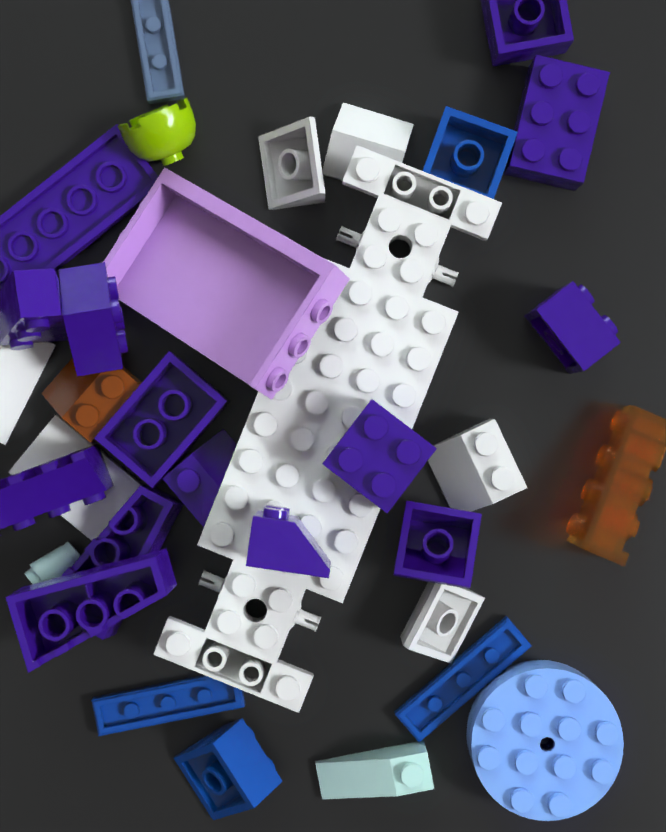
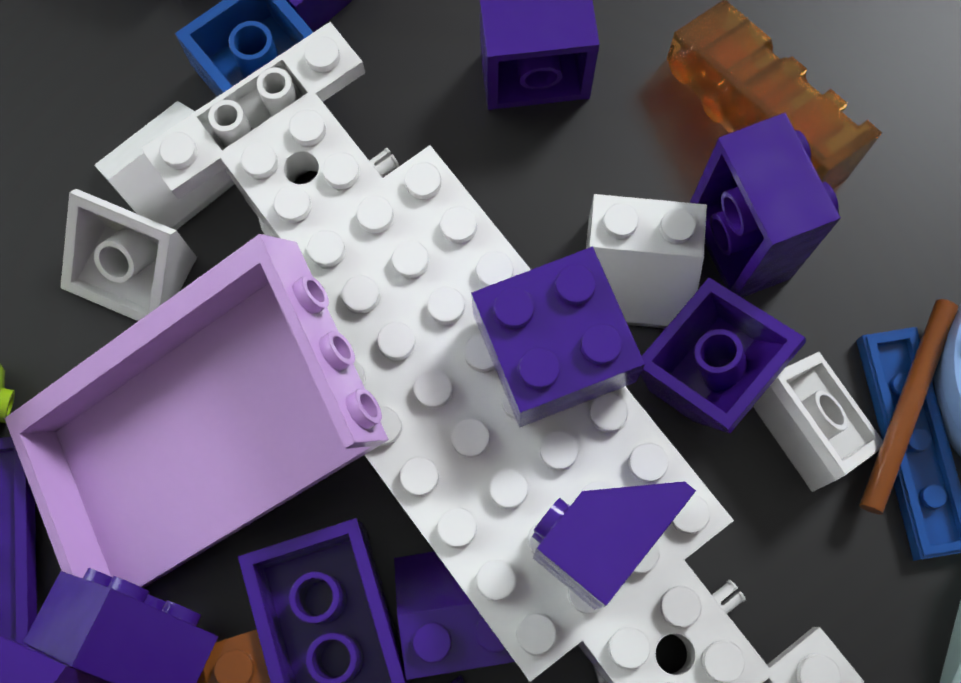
camera: 55 degrees left, 15 degrees down
none -> dark purple brick [690,112,841,298]
none -> dark orange bar [859,299,959,515]

